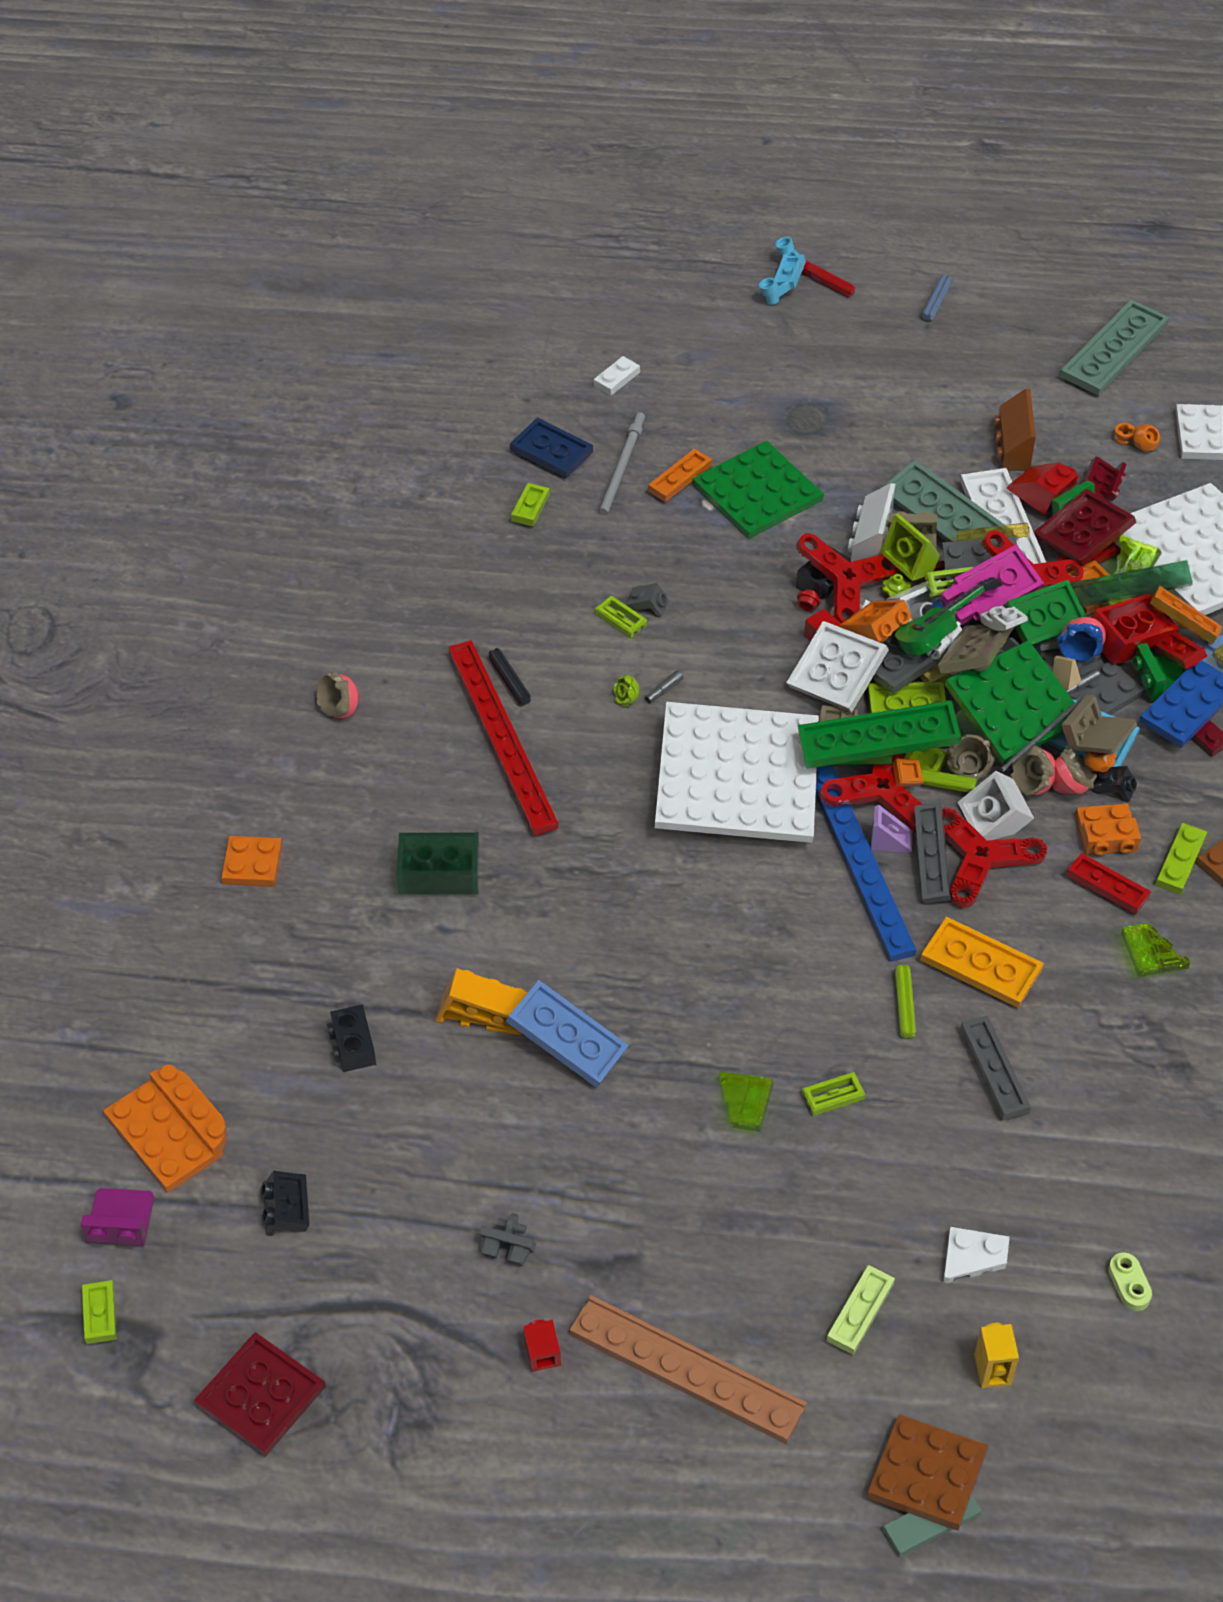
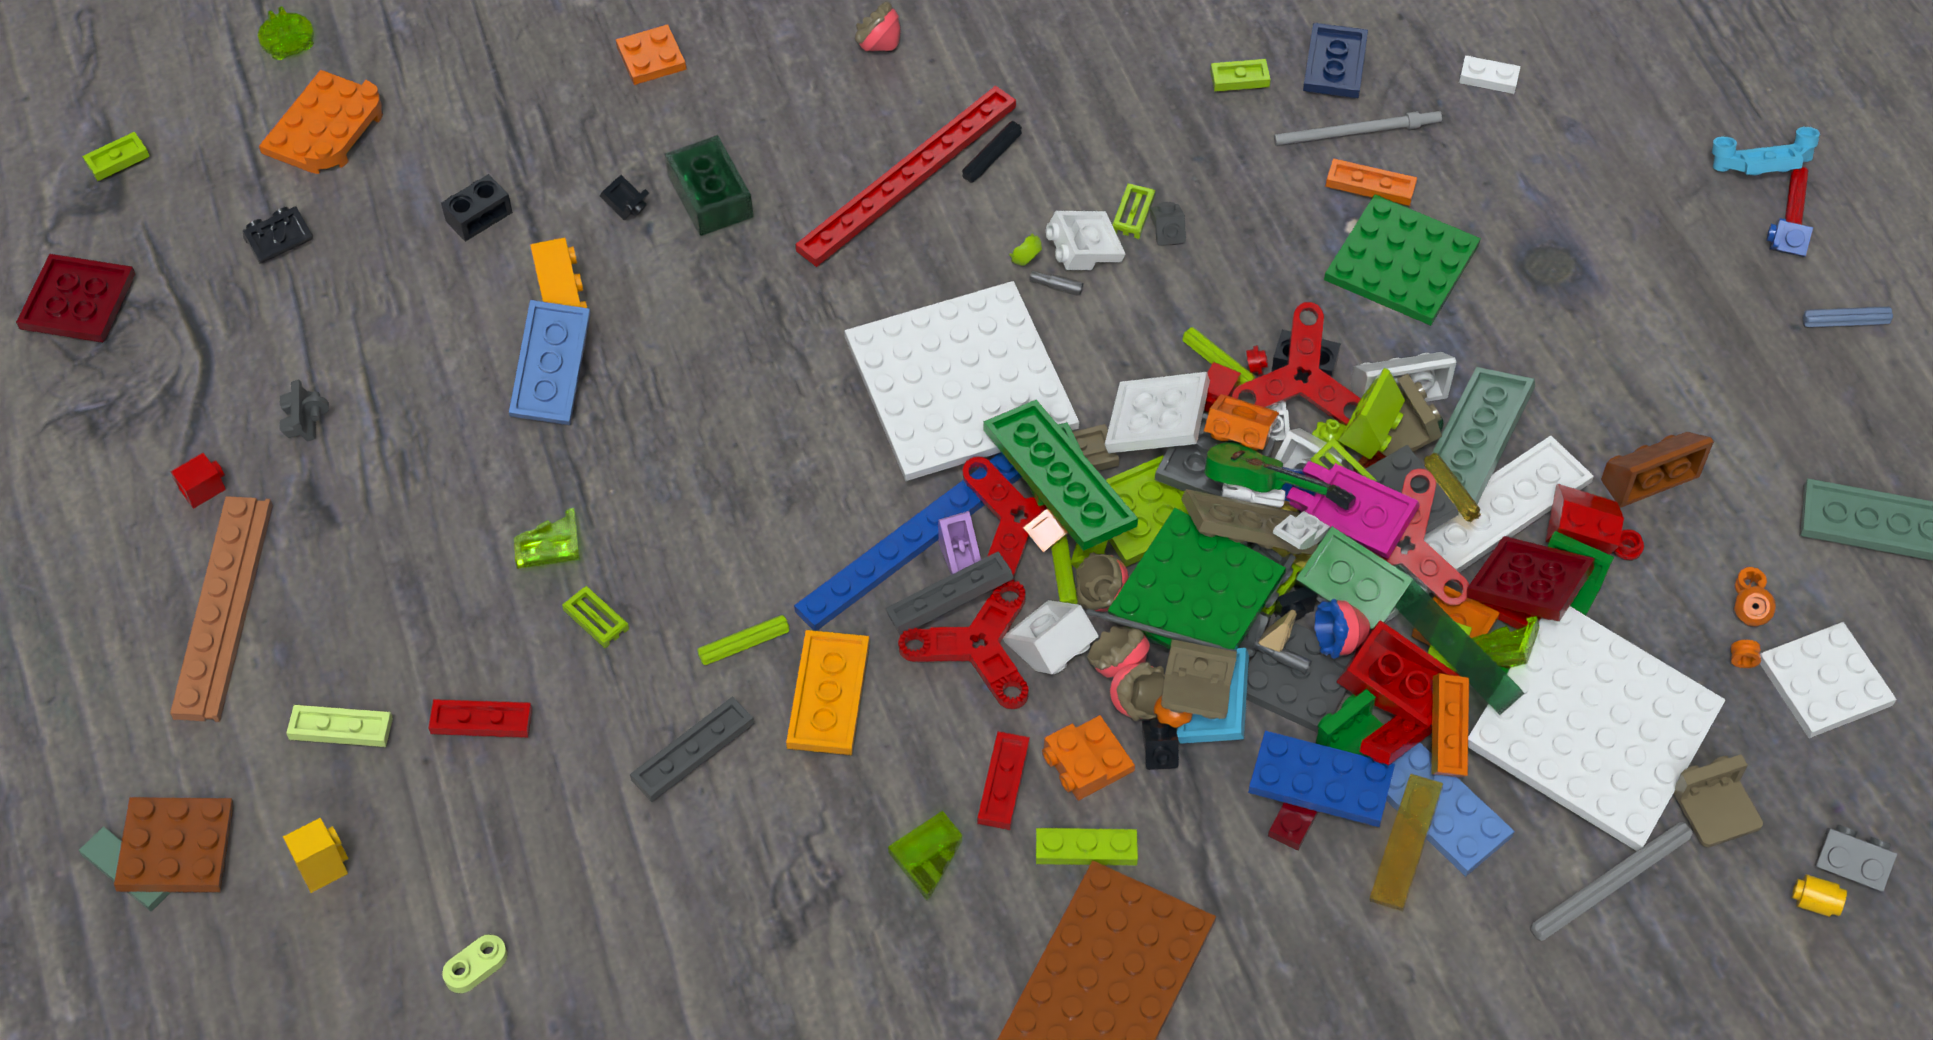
camera: 65 degrees right, 5 degrees up
magenta bracket [80,1188,154,1246] -> none
white wing [943,1227,1009,1283] -> none
dark red bracket [1083,456,1127,501] -> none
none -> clear neon green plate [258,6,314,60]
none -> red plate [428,699,532,738]
none -> black bracket [600,175,649,220]
none -> white plate [1046,211,1126,270]
none -> lime axle [1182,327,1255,385]
none -> orange bush [1730,640,1761,668]
none -> bracket [1766,218,1813,257]

